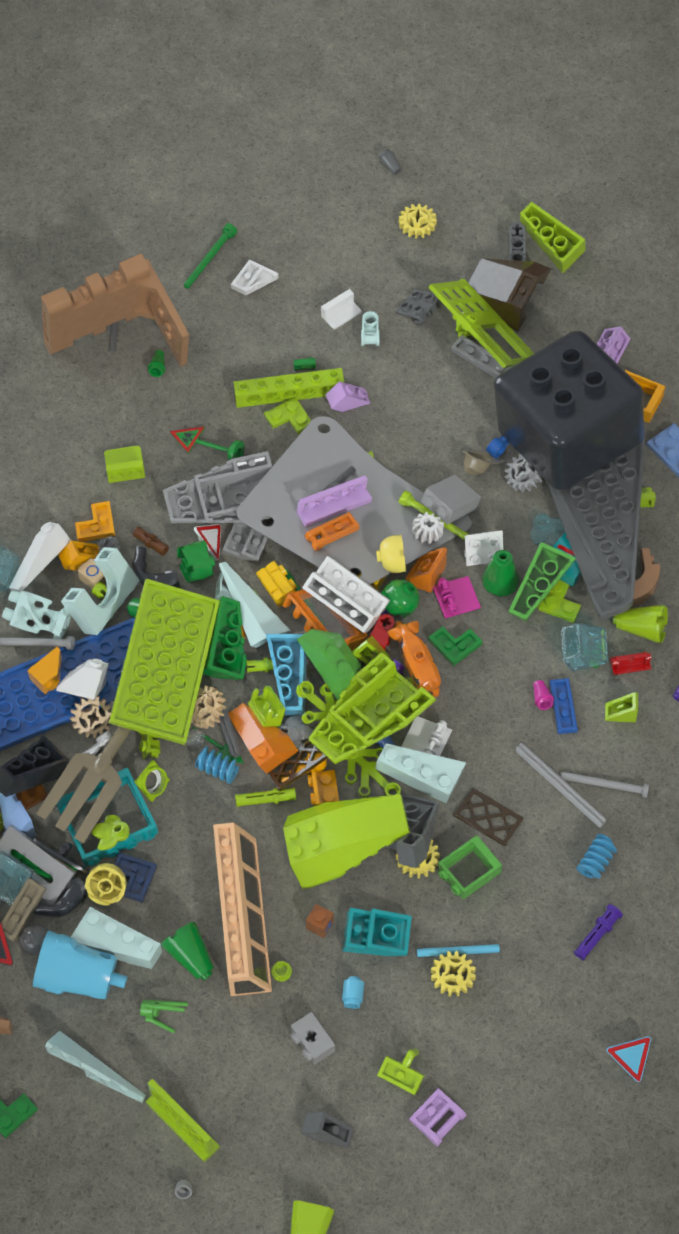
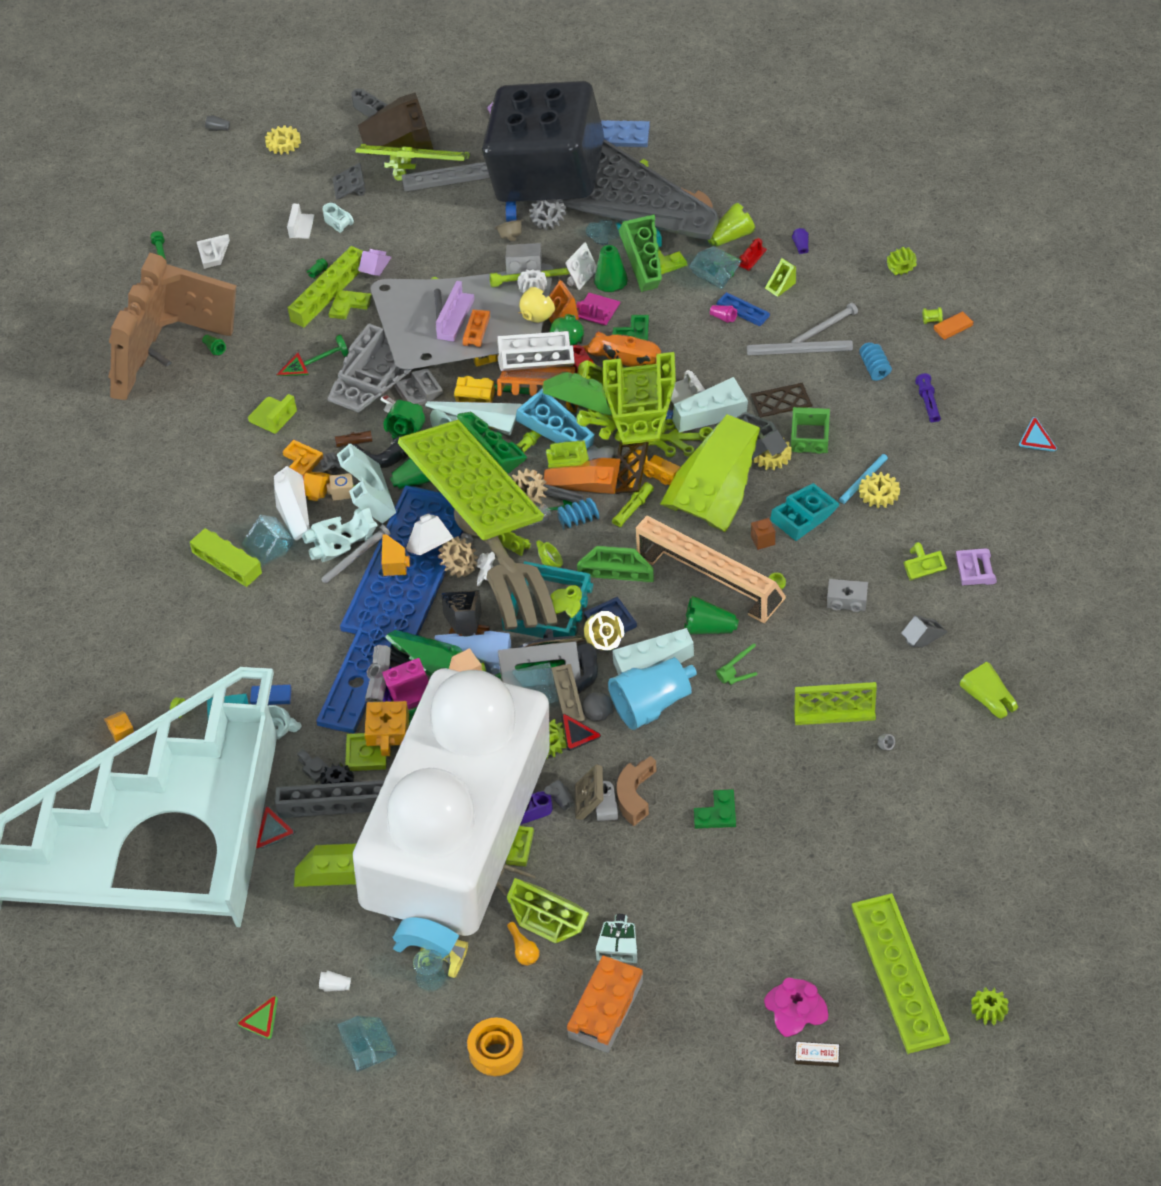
camera: 45 degrees left, 10 degrees down
light aqua wedge [45,1031,146,1103] -> none
medium azure brick [342,976,364,1009] -> none
lime wedge [520,201,585,273] -> none
none -> bright green wedge [577,546,654,582]

